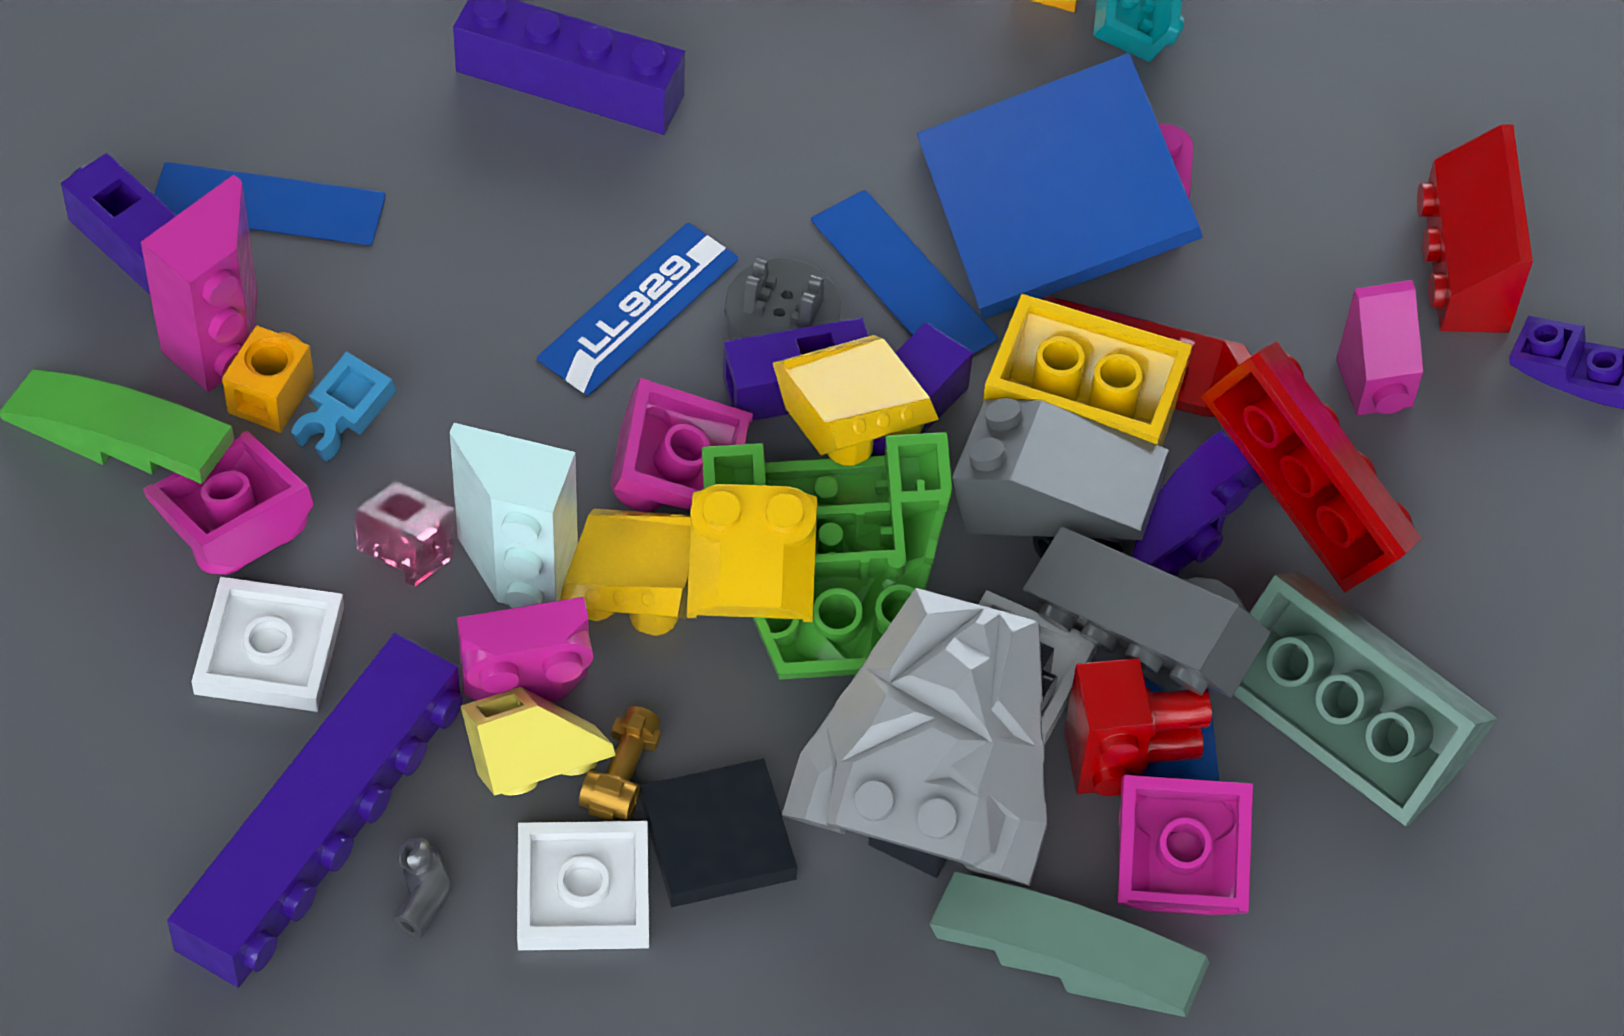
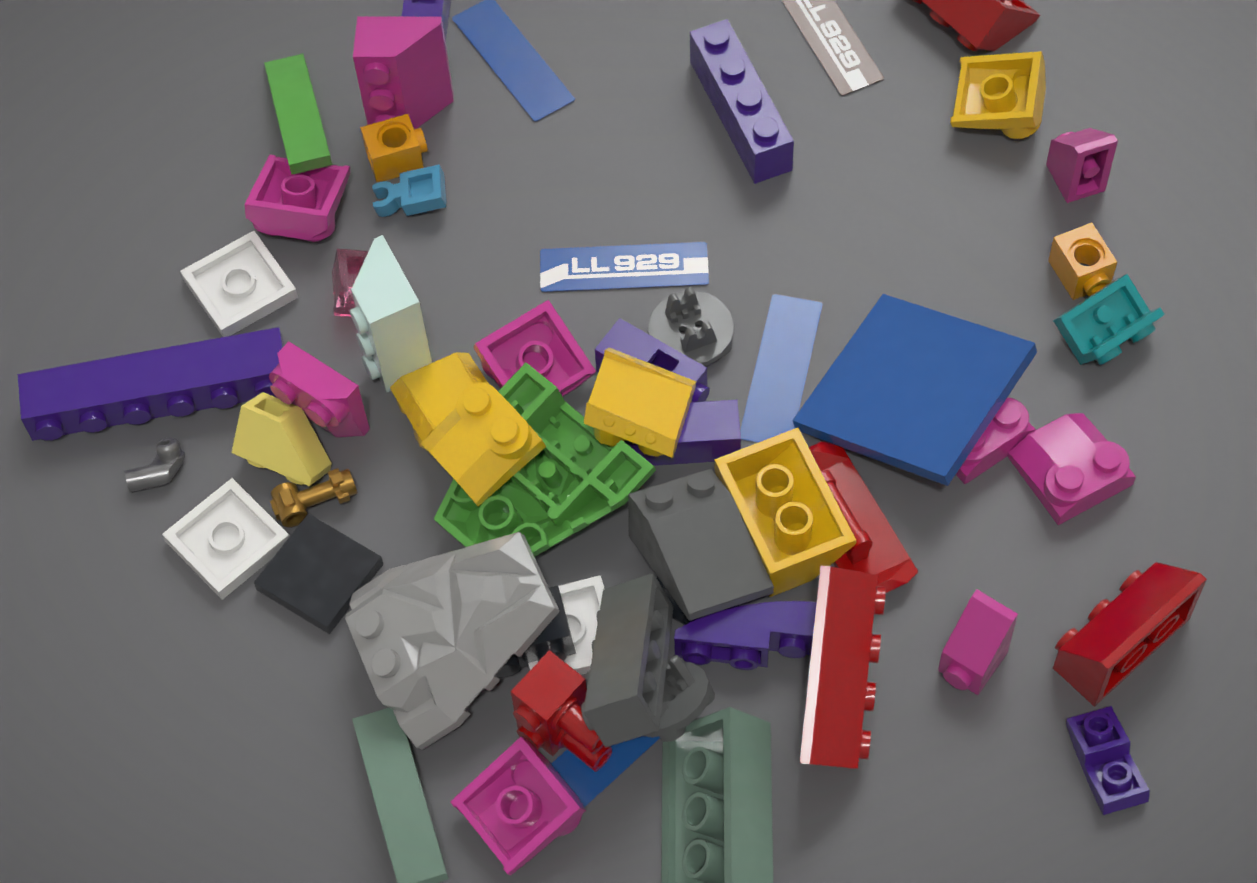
camera: 55 degrees right, 5 degrees up
none -> dark pink slope [1007,413,1136,525]

